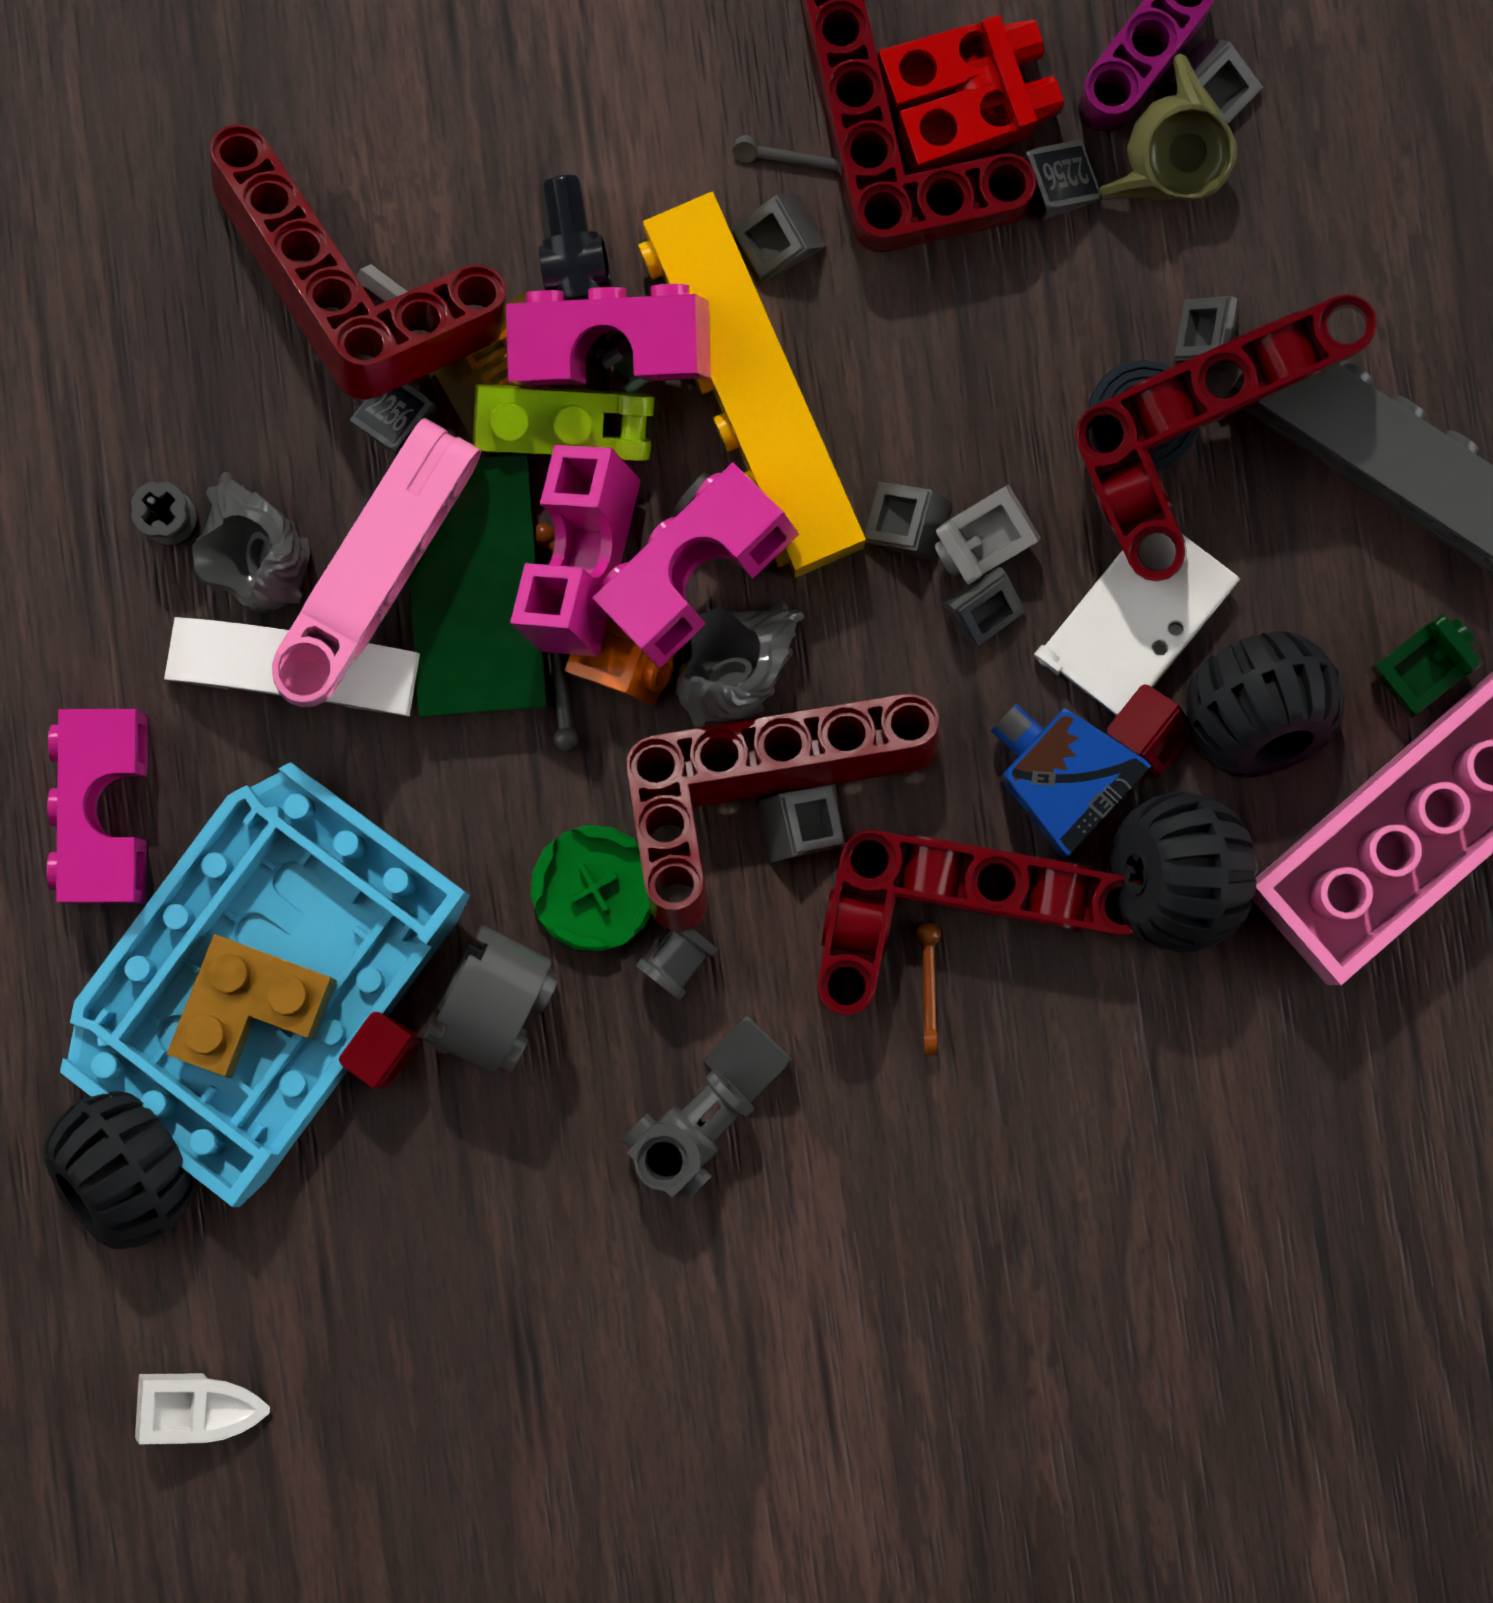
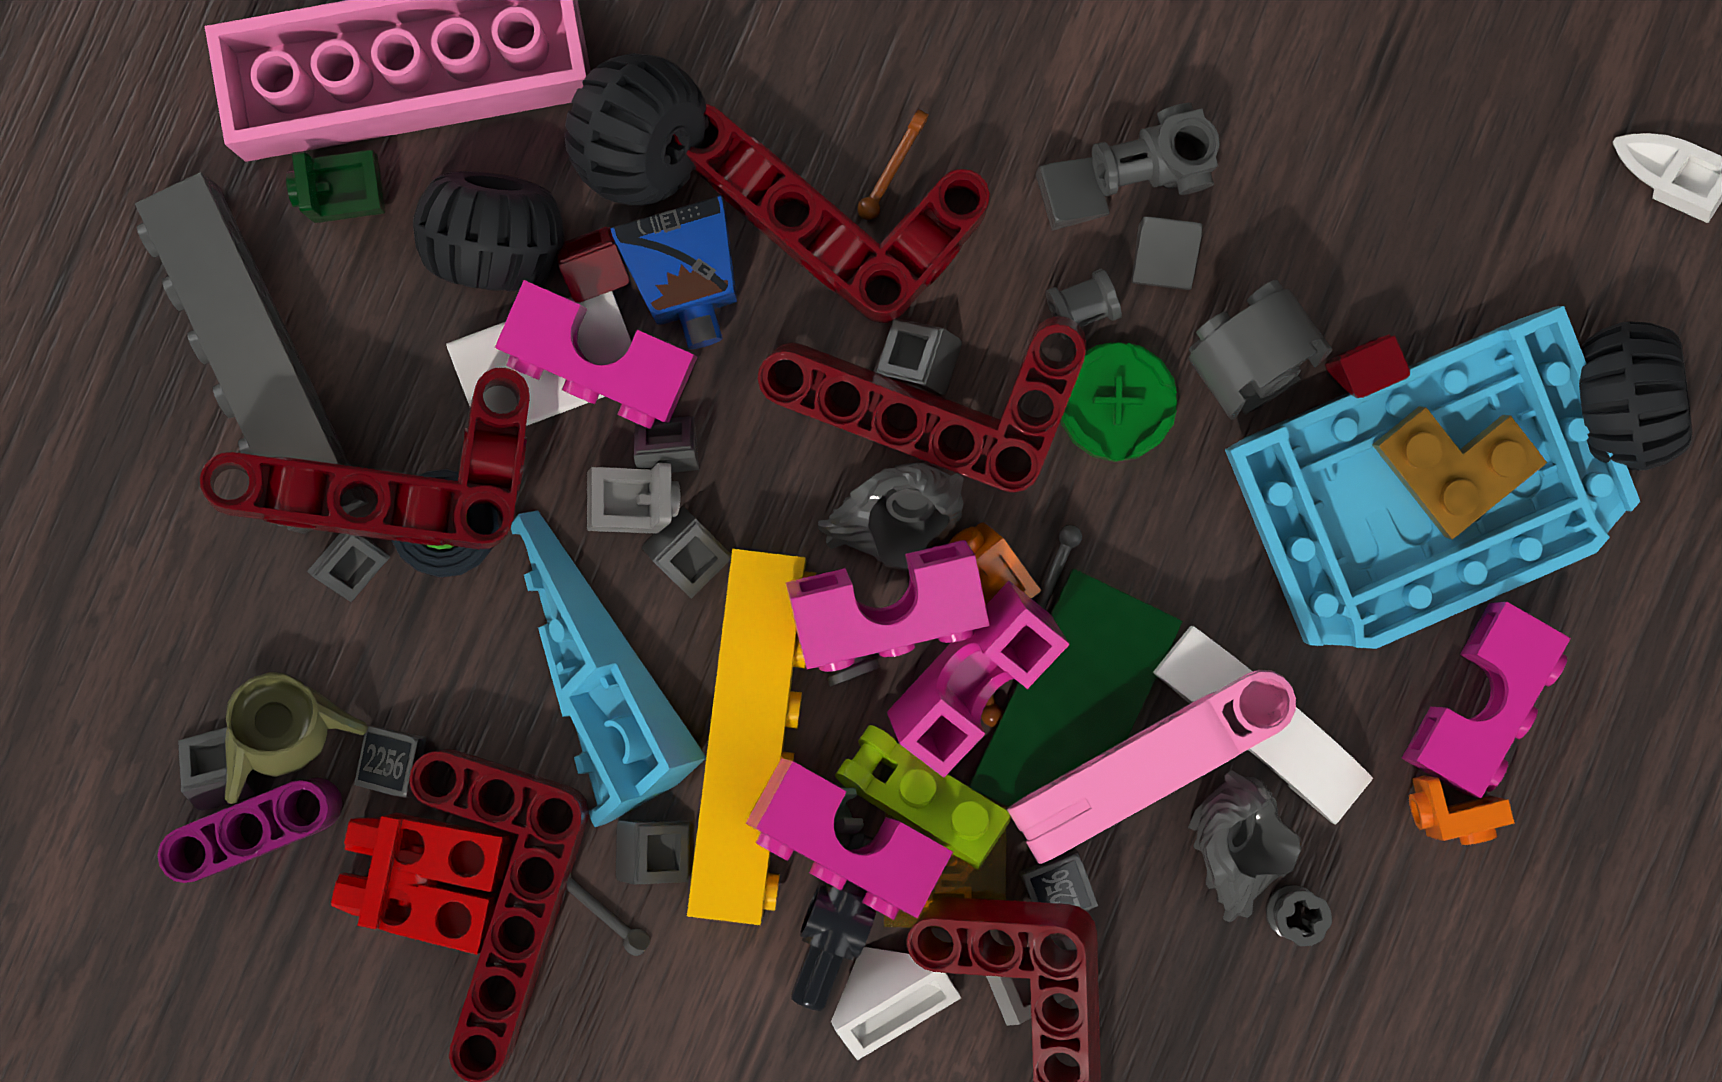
camera: 155 degrees left, 0 degrees up
none -> dark pink arch [495,280,698,429]
none -> medium azure wedge [511,510,706,827]
none -> white slope [831,947,961,1060]
none -> dark grey slope [1132,217,1203,290]
none -> orange bracket [1409,775,1515,845]

